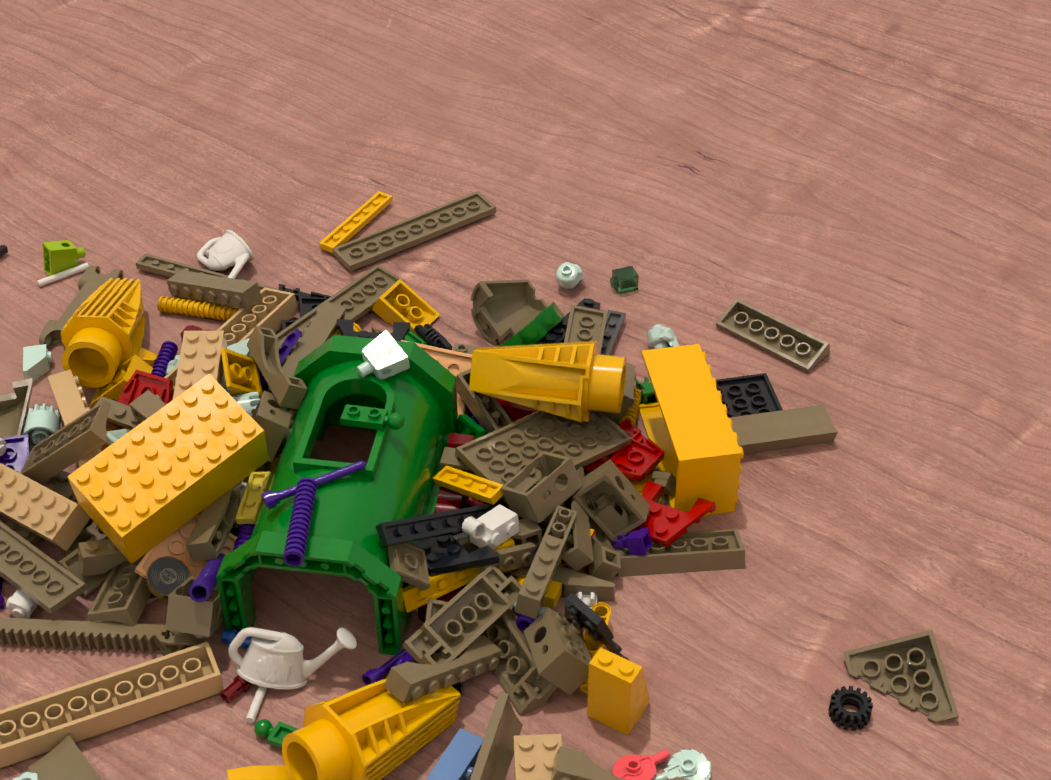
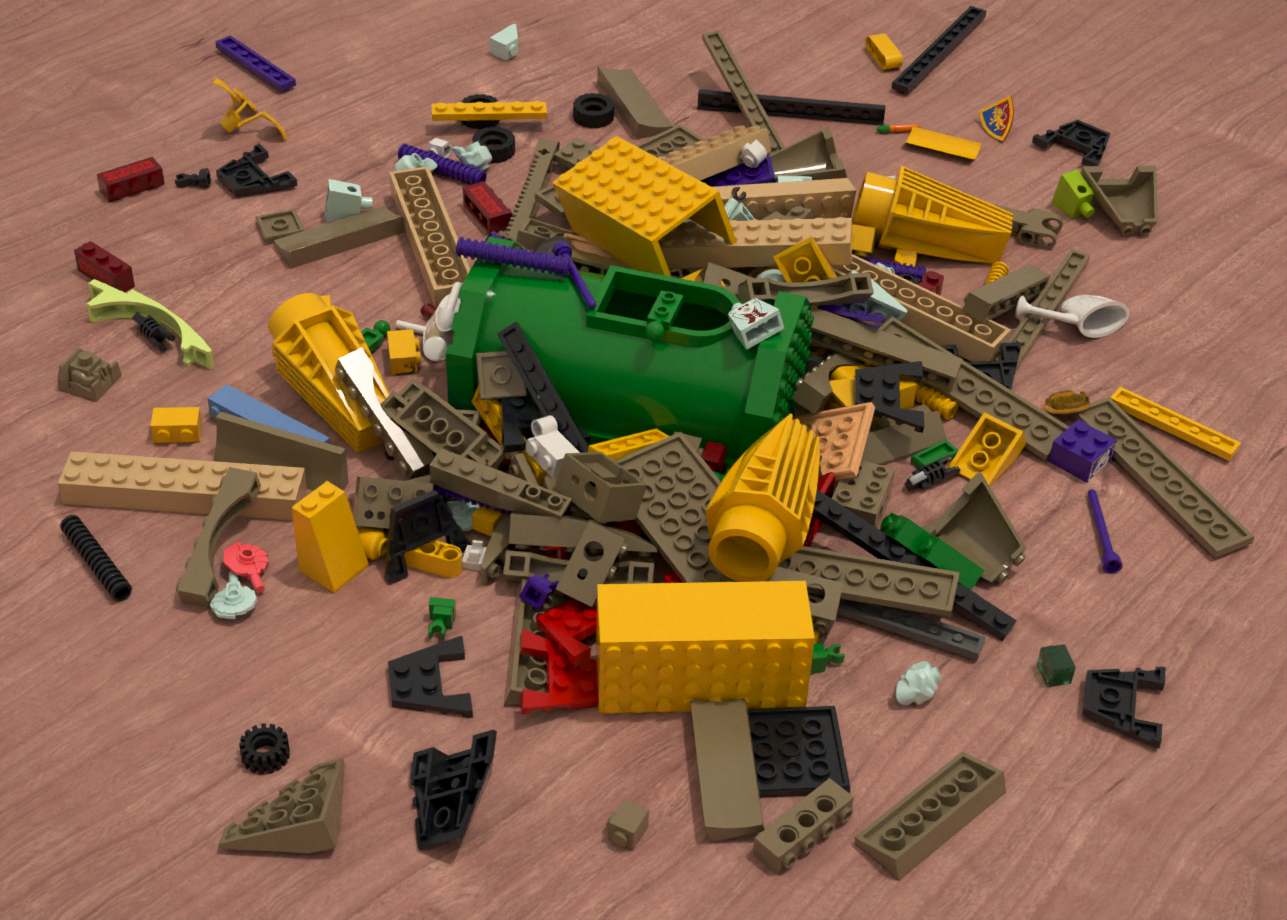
camera: 95 degrees right, 0 degrees up
dark tan arch [20,400,111,484] -> none
white bar [37,263,89,287] -> none
light aqua head [556,262,584,289] -> none
none -> yellow hinge [387,329,421,376]
none -> black wing [388,636,473,718]
none -> black wedge [410,730,497,850]
none -> green piece [428,597,456,640]
none -> dark red brick [463,181,512,234]
none -> red wing [520,630,598,715]
none -> dark tan brick [607,800,649,850]
none -> dark tan brick [753,778,854,875]
none -> clear yellow tile [1045,390,1090,414]
none -> dark purple brick [1049,420,1117,483]
none -> dark tan cone [1081,166,1158,235]
none -> black wing [1082,666,1166,748]
none -> dark purple piece [1087,489,1122,573]

